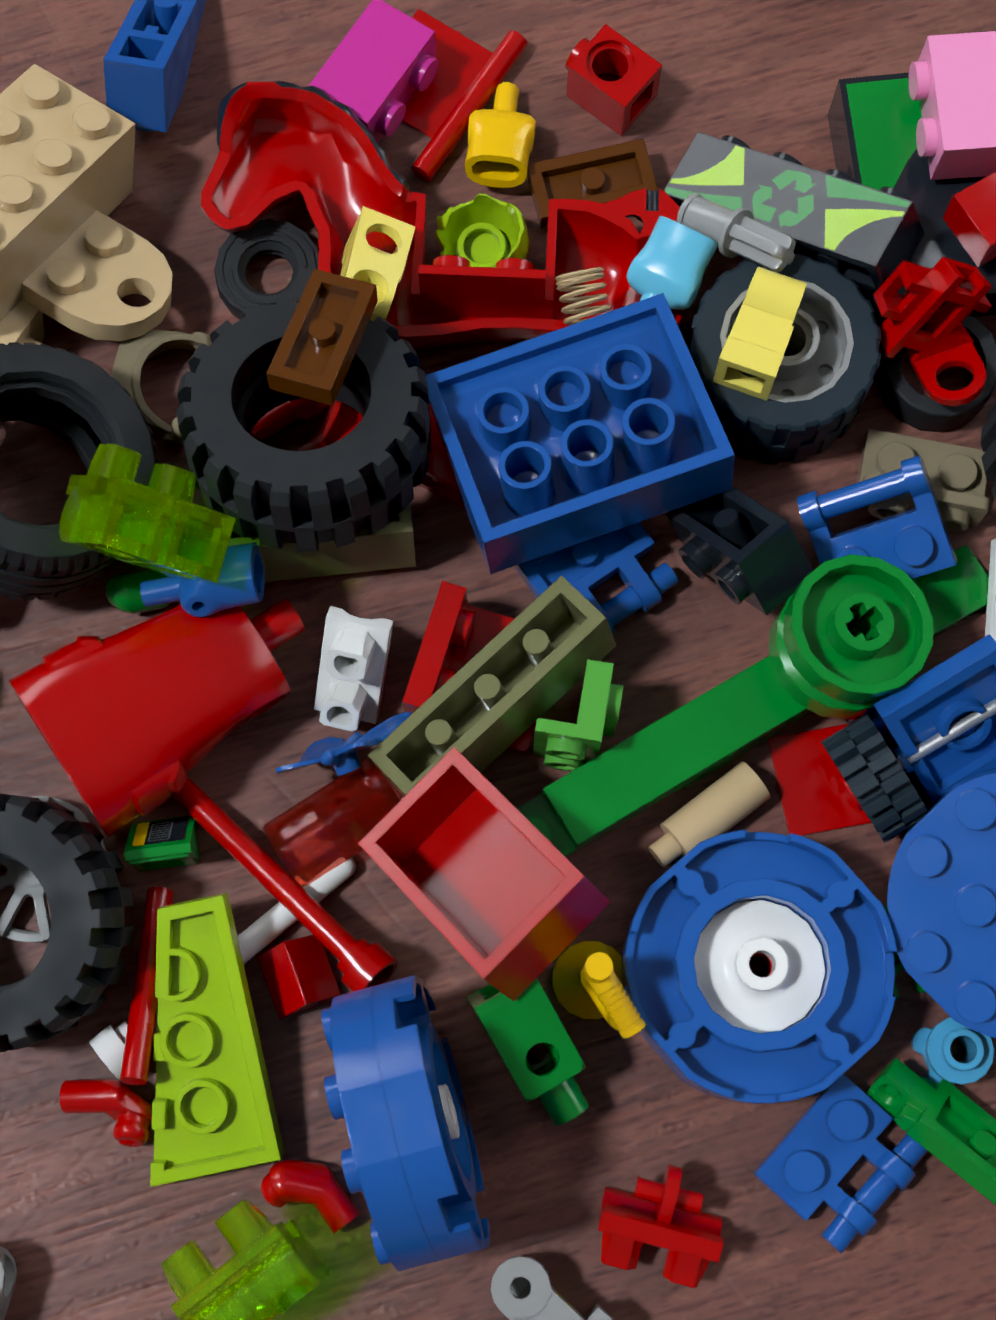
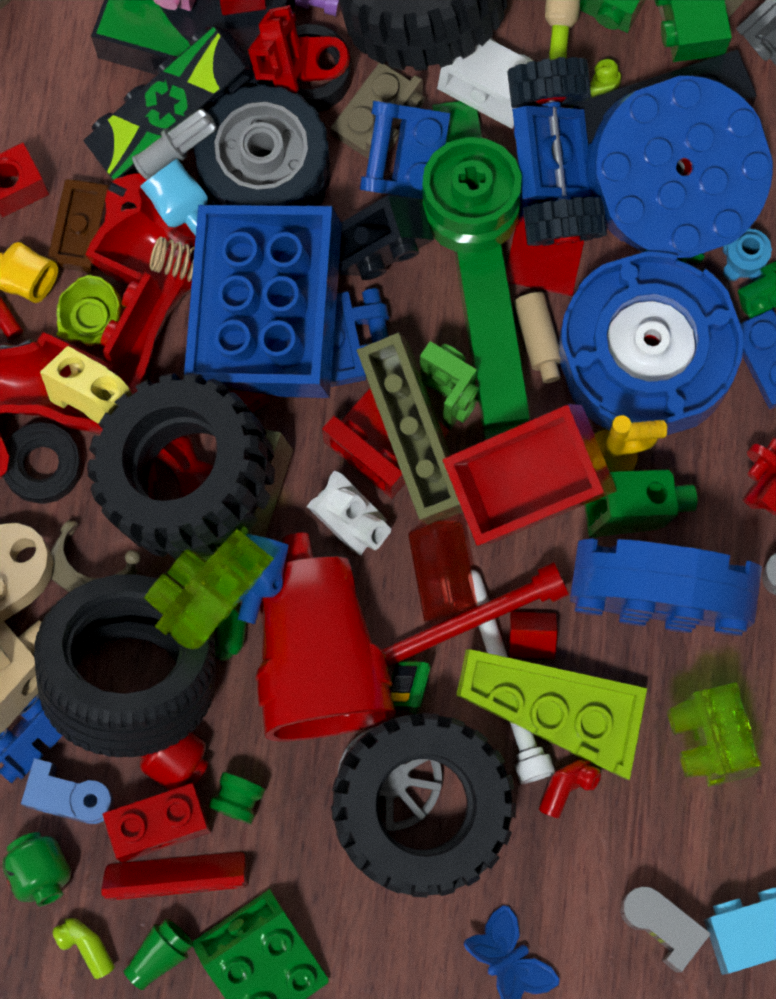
camera: 65 degrees left, 0 degrees up
red bar [120,887,173,1085] -> none
red arm [260,1159,361,1234] -> none
reddish brown plate [266,269,378,406] -> none
blue piece [276,711,412,776] -> none
light yellow leg [712,266,807,401] -> none

